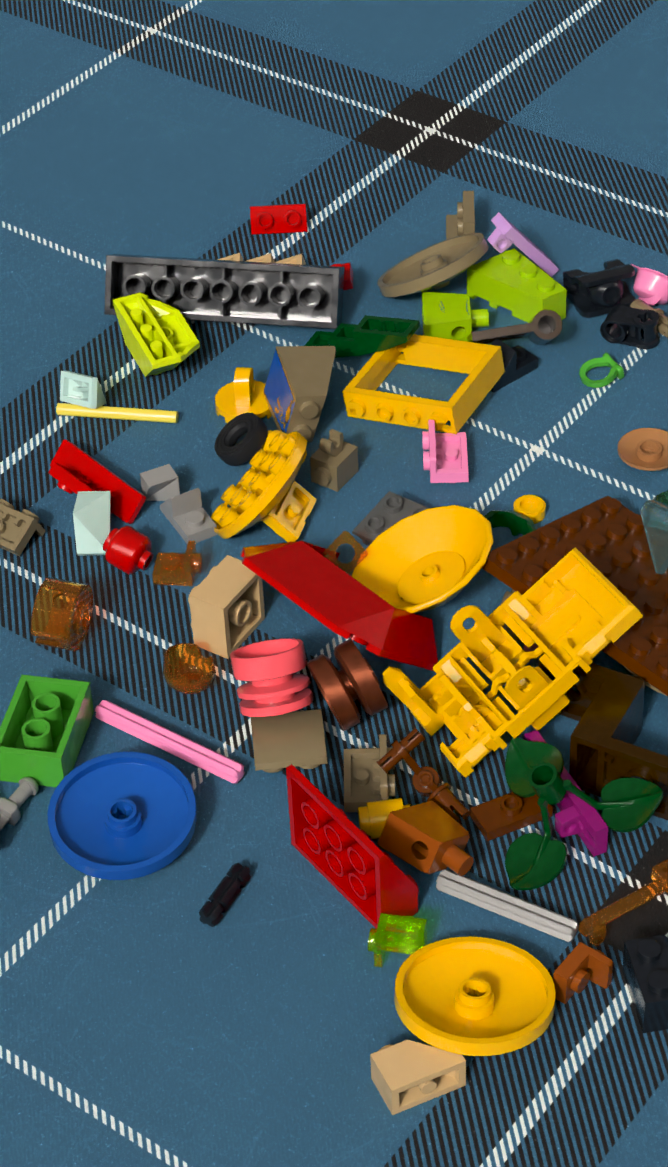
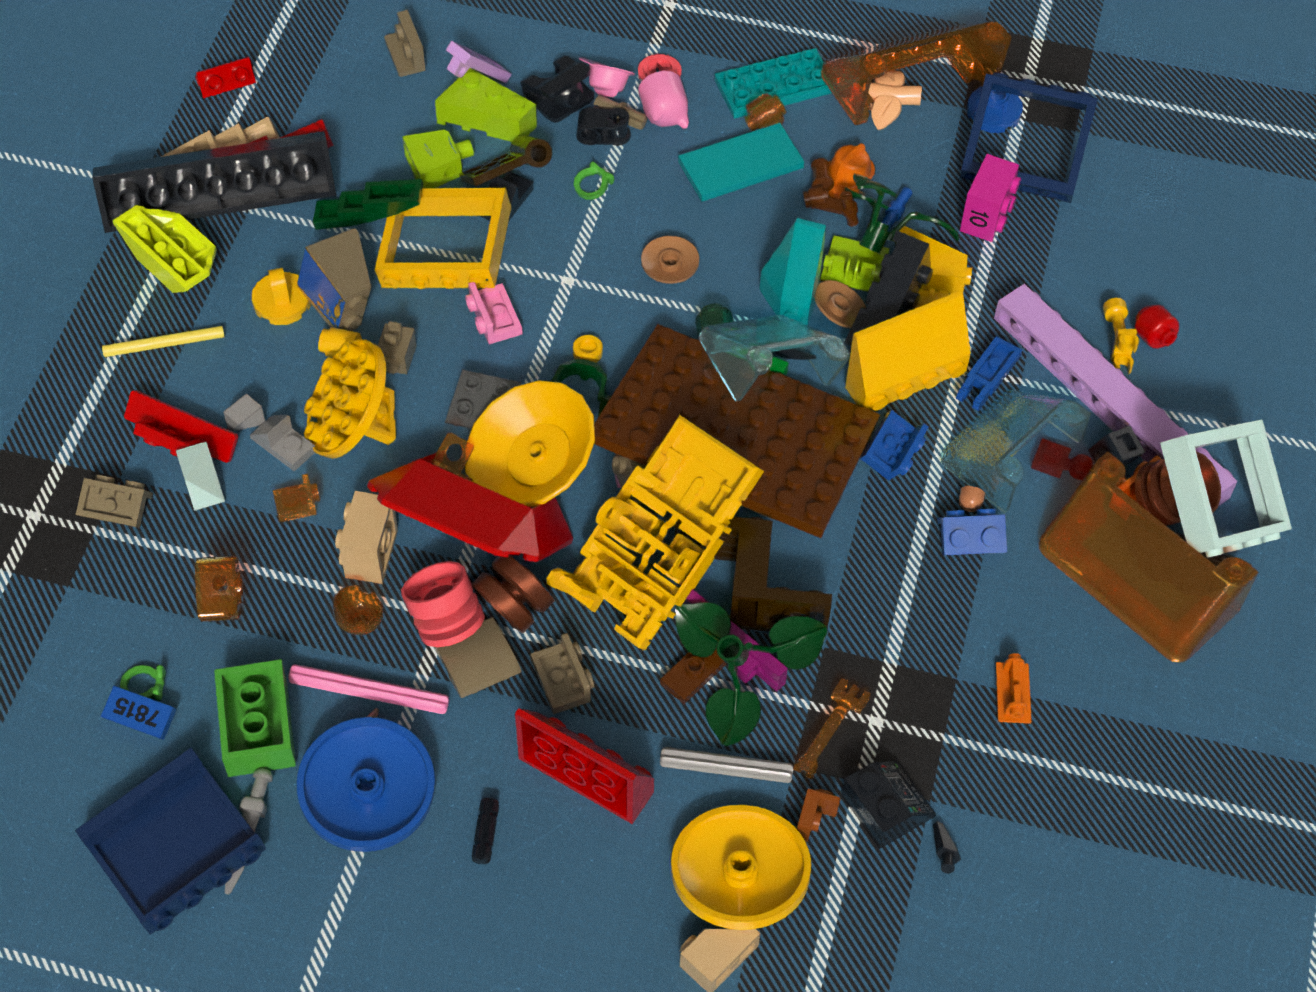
camera: 25 degrees left, 15 degrees up
light aqua slope [60,370,107,409] -> none
red head [103,526,154,575] -> none
black tyre [214,413,268,466] -> none
yellow brick [358,798,410,839] -> none
clear neon green bracket [368,913,427,967] -> none
dark tan dish [377,233,489,297] -> none
reddish brown pin [377,728,471,825] -> none
dark orange torso [377,800,474,876] -> none

